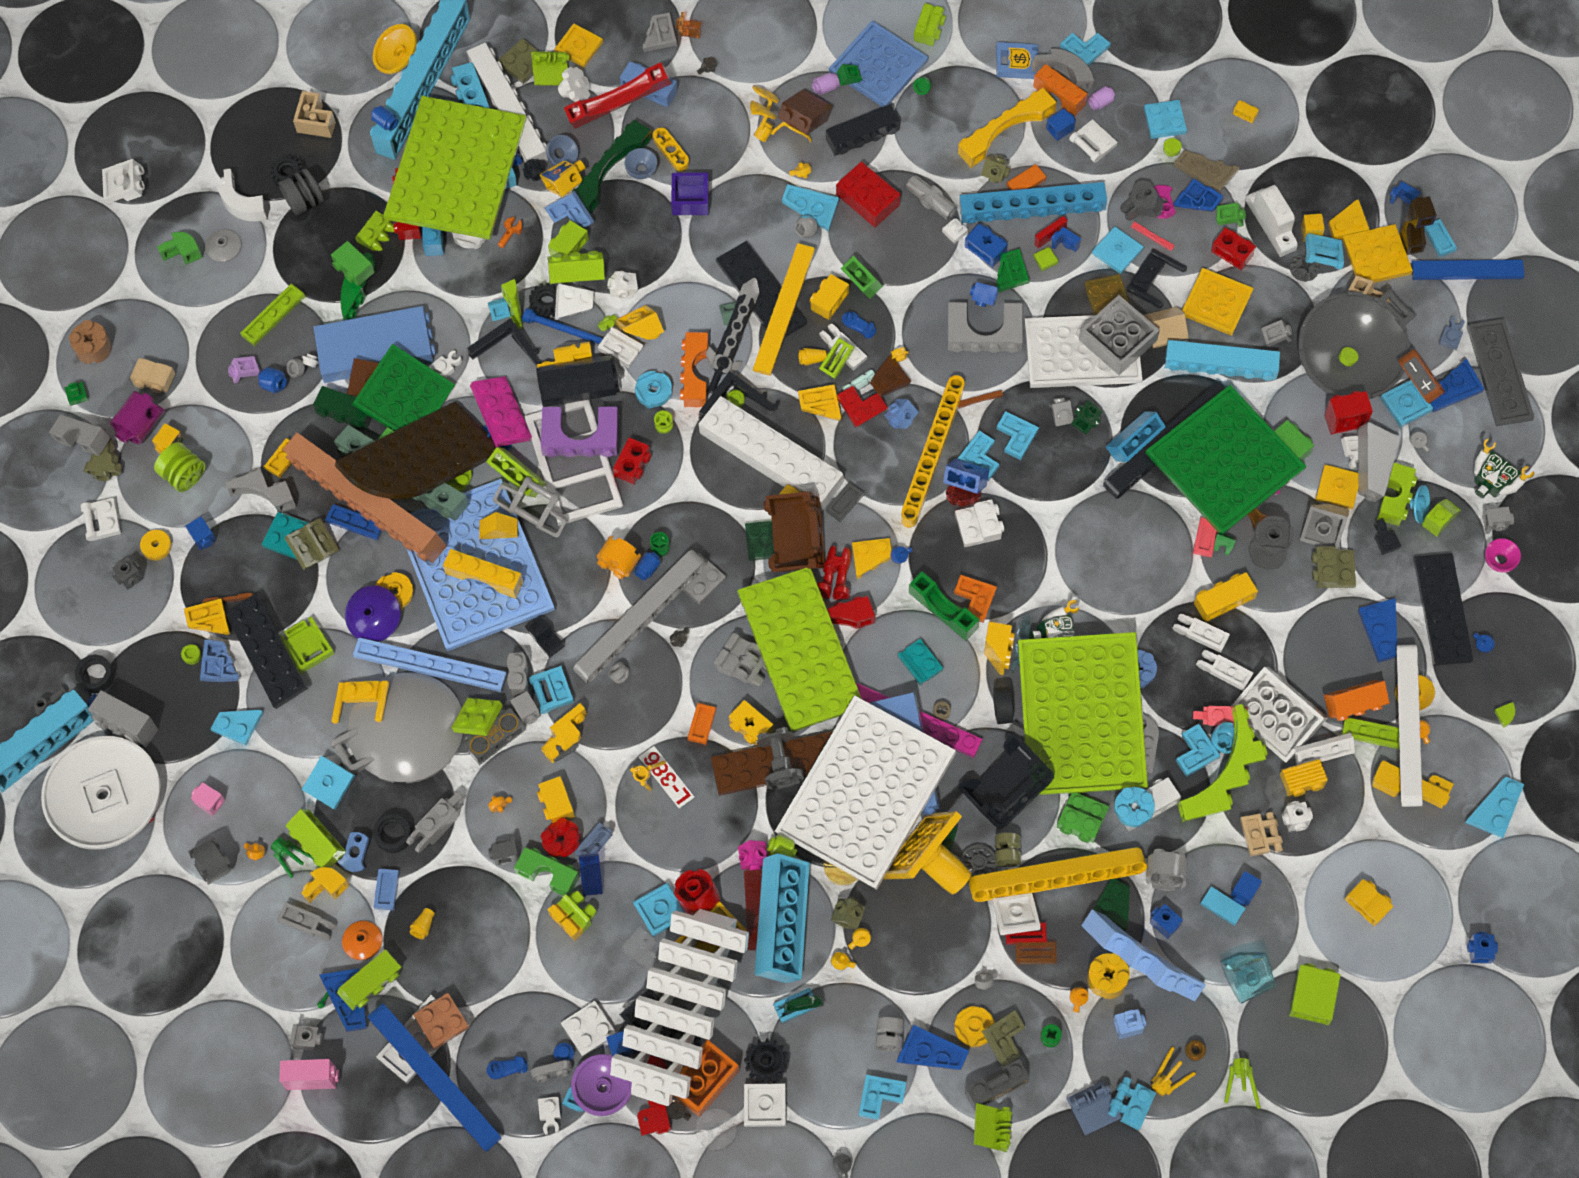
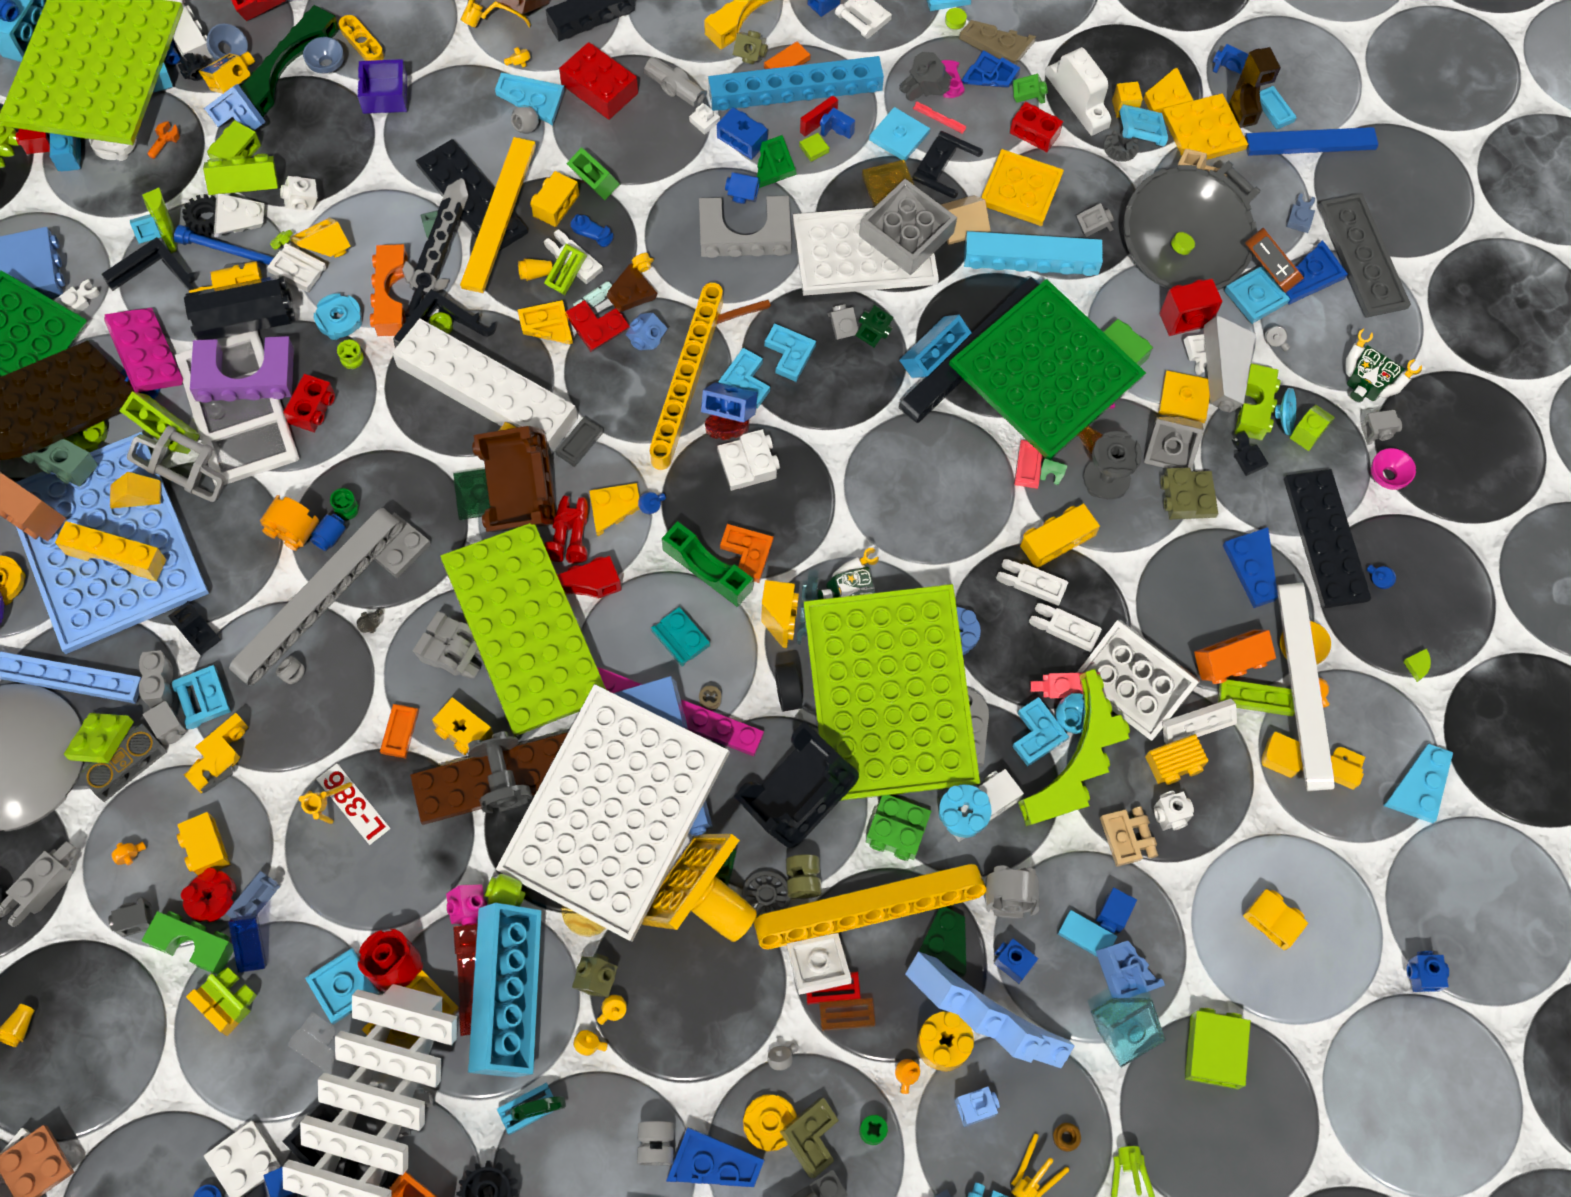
camera: 10 degrees left, 0 degrees up
none -> medium blue slope [1096,940,1165,1003]

